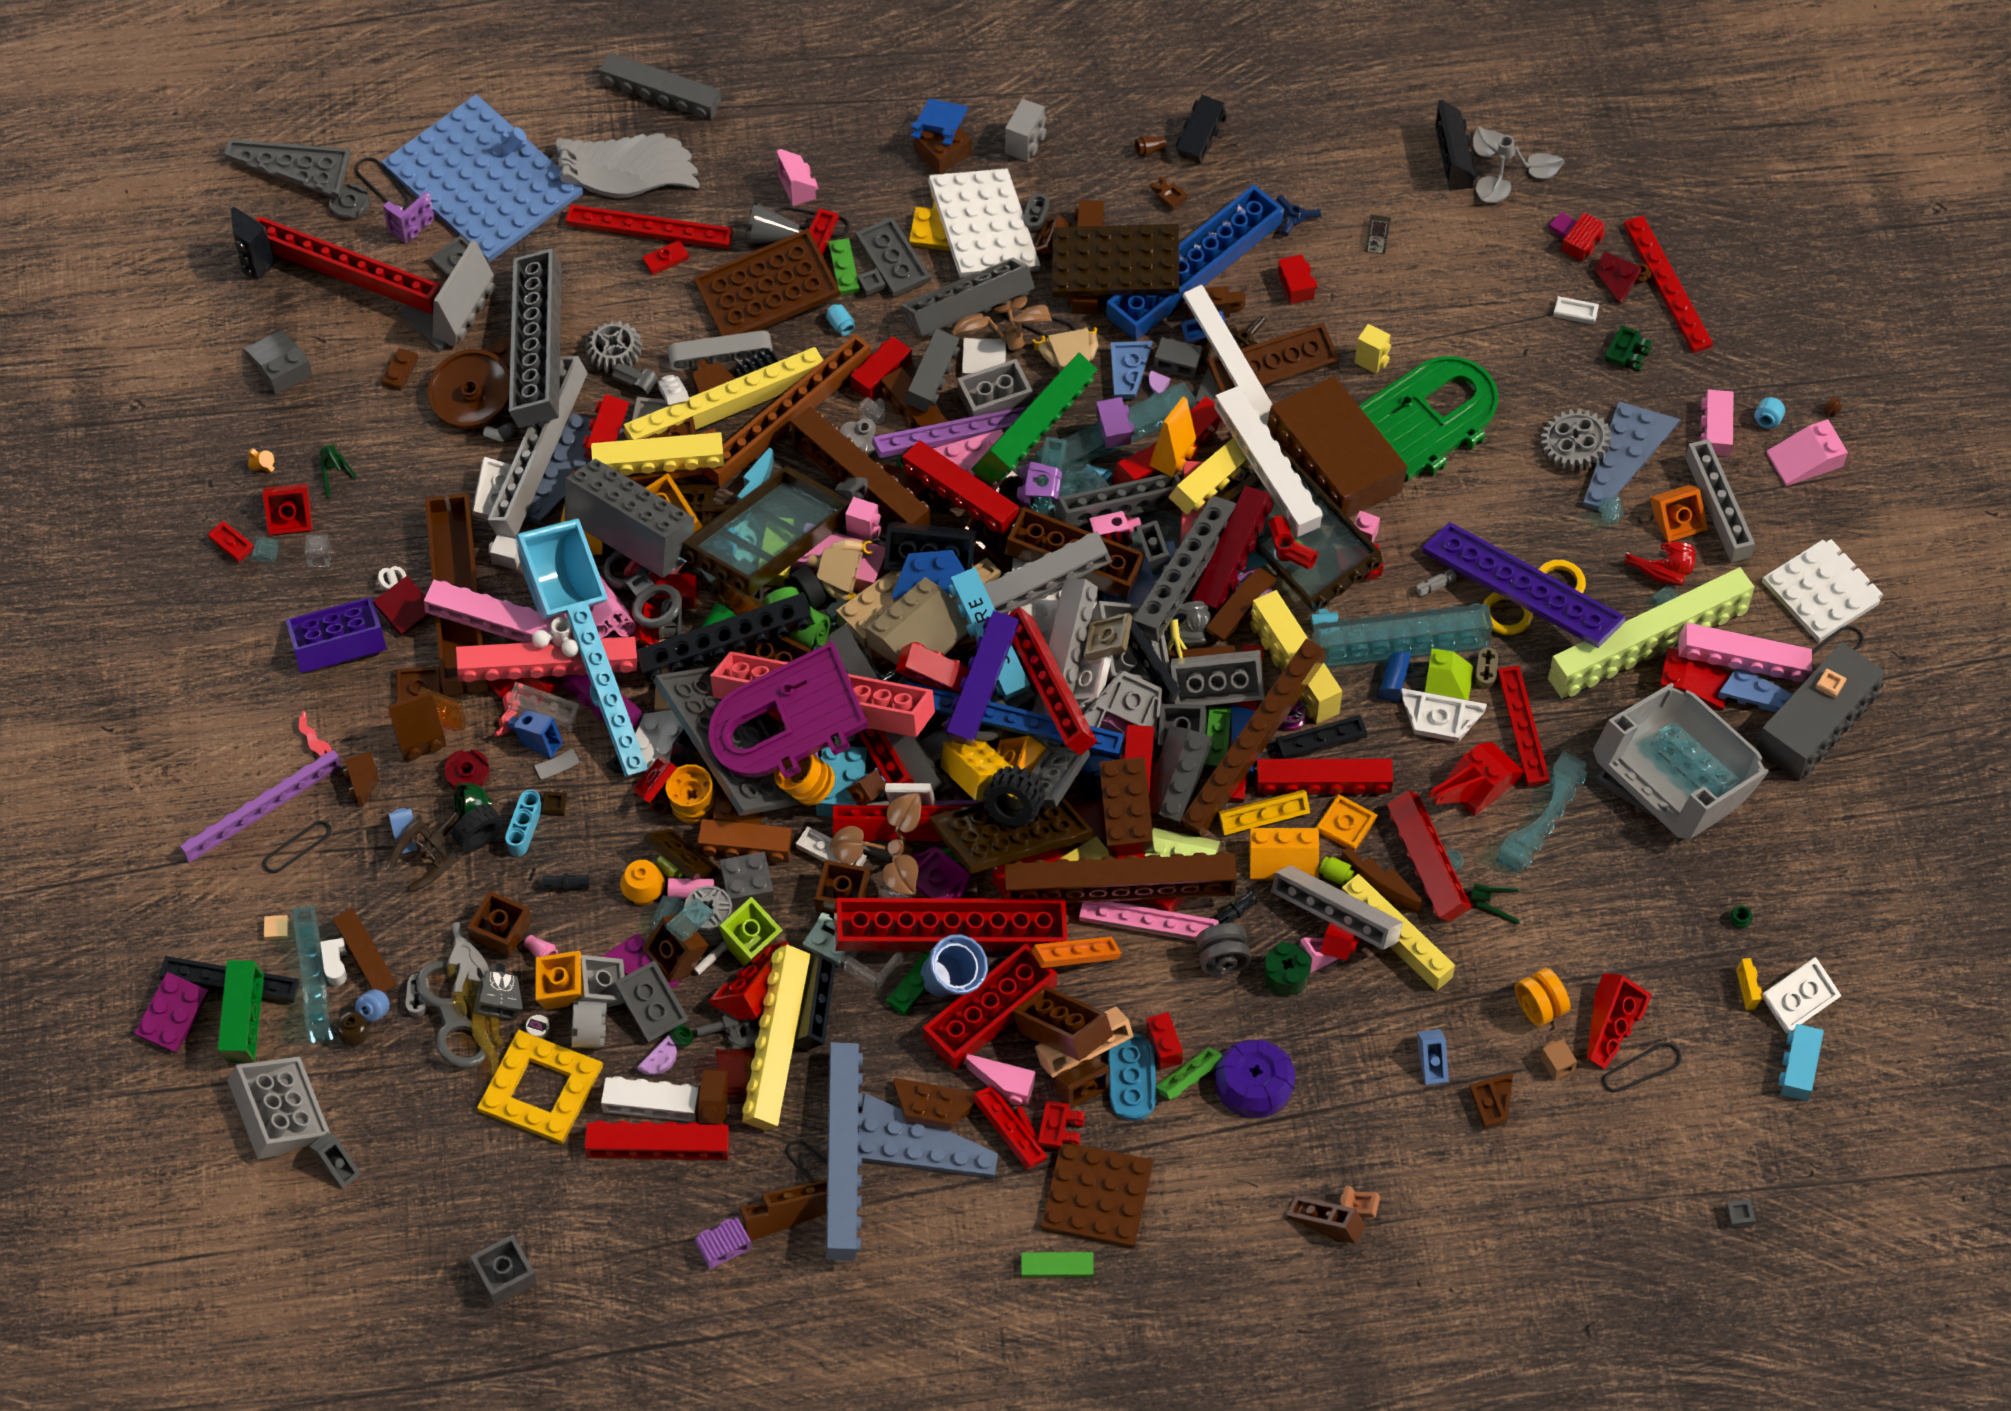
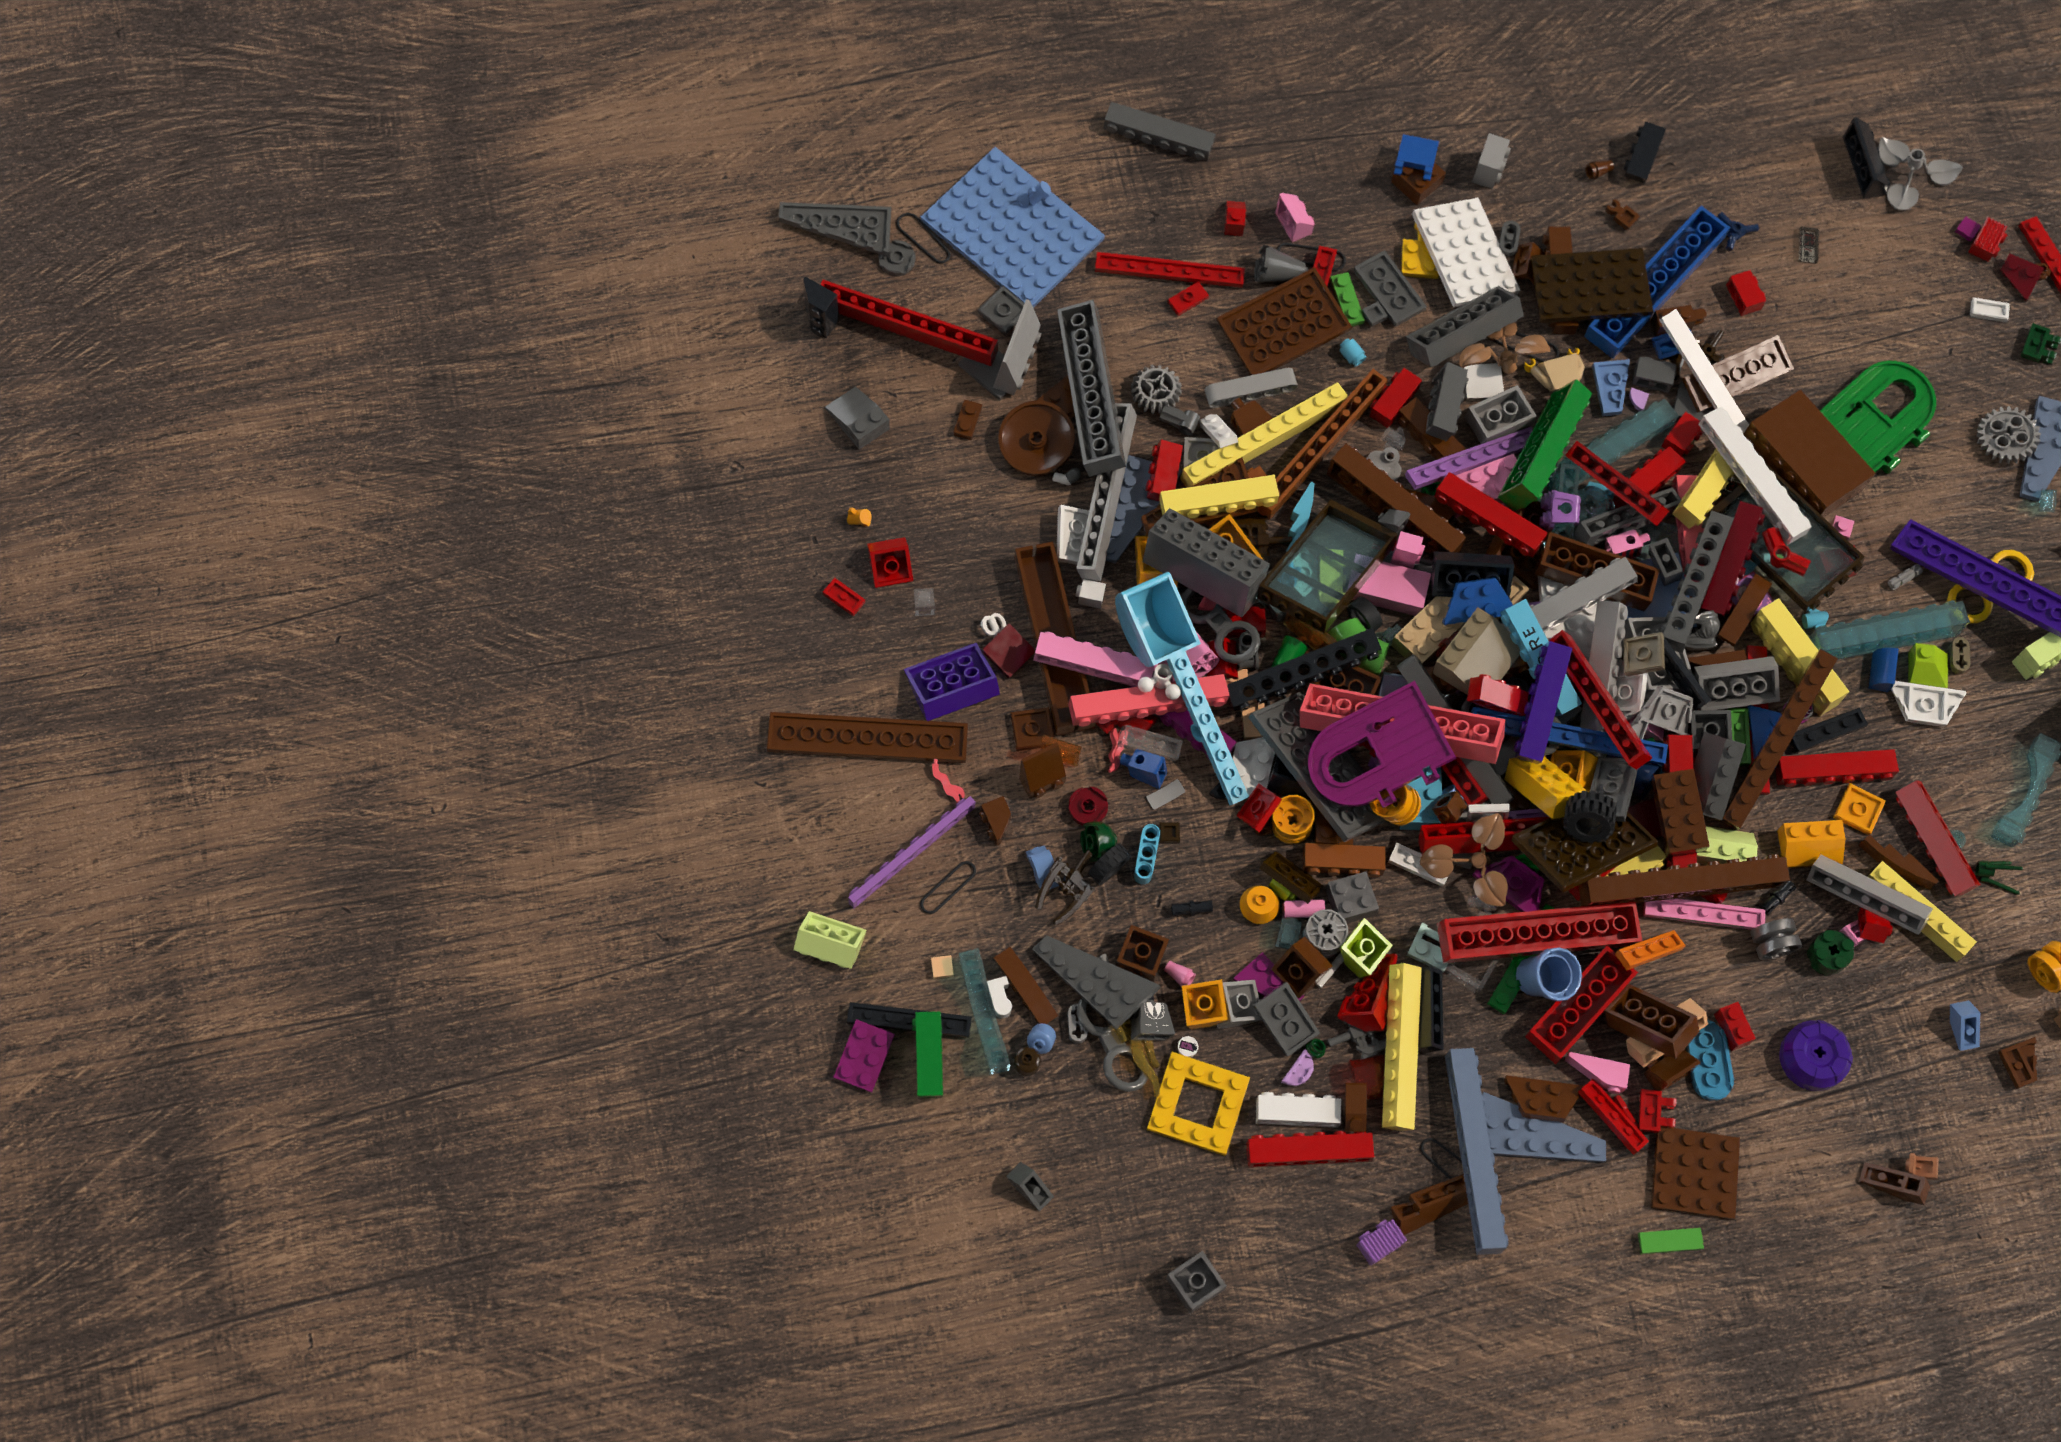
camera: 10 degrees left, 10 degrees up
light grey slope [227,1057,330,1159] -> none
clear light blue tile [252,537,280,563] -> none
dark green plant [319,445,357,498] -> none
medium lavender bracket [383,192,434,244] -> none
light grey animal [556,133,699,198] -> none
light grey brick [571,1001,606,1048] -> none
clear light blue tile [666,898,714,942] -> none
black piece [732,348,779,379] -> none
tan torso [808,539,873,603] -> none
reddish brown brick [815,859,870,915] -> none
medium lavender brick [1096,397,1135,449] -> none
light orange slope [1149,397,1196,477] -> none
bright green plate [1155,1047,1222,1100] -> none
light yellow plant [1167,619,1187,658] -> none
yellow plate [1218,790,1310,835] -> none
lime brick [1319,856,1354,886] -> none
light yellow brick [1355,324,1391,374] -> none
red slope [1428,742,1524,816] -> none
red plate [1497,665,1550,787] -> none
none -> reddish brown plate [767,712,968,763]
none -> yellowish green slope [794,911,866,969]
none -> dark grey wing [1032,935,1160,1030]
none -> red slope [1224,201,1246,236]
none -> red brick [1565,441,1669,526]

